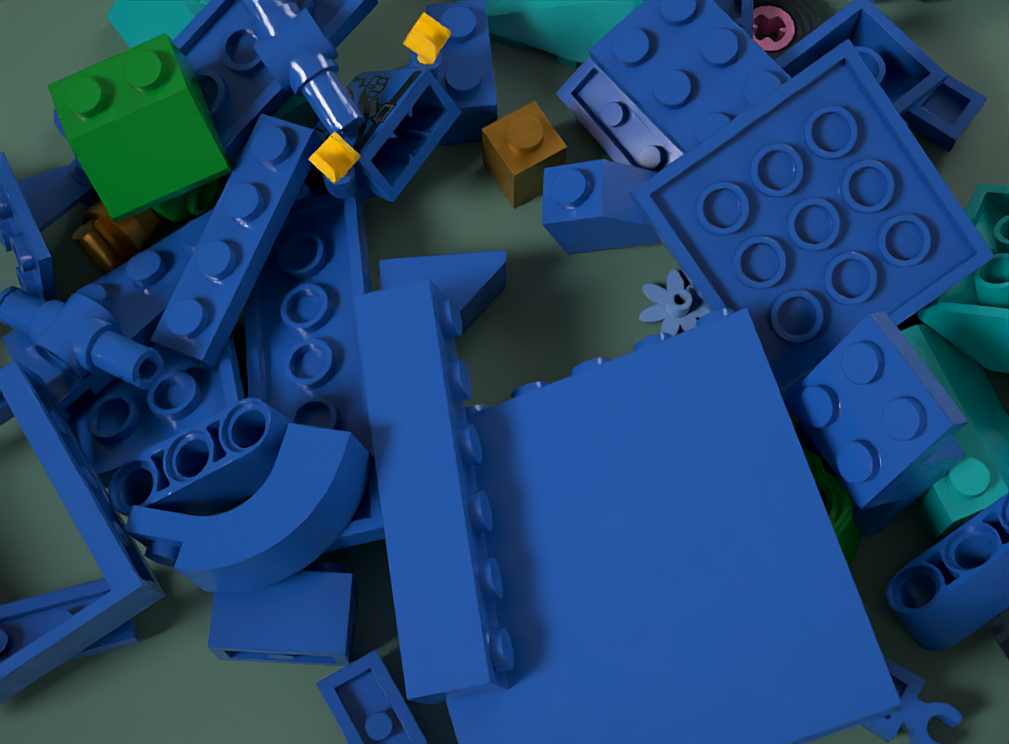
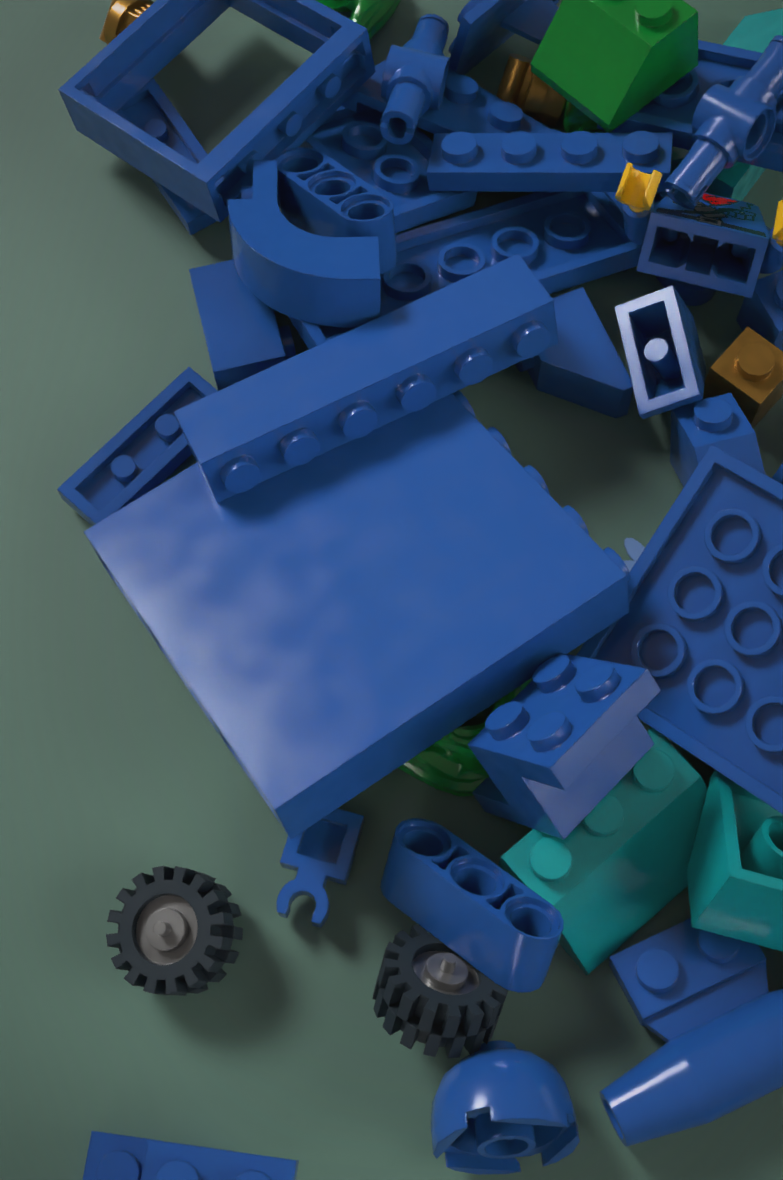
camera: 75 degrees right, 0 degrees up
none -> blue slope [615,285,706,419]

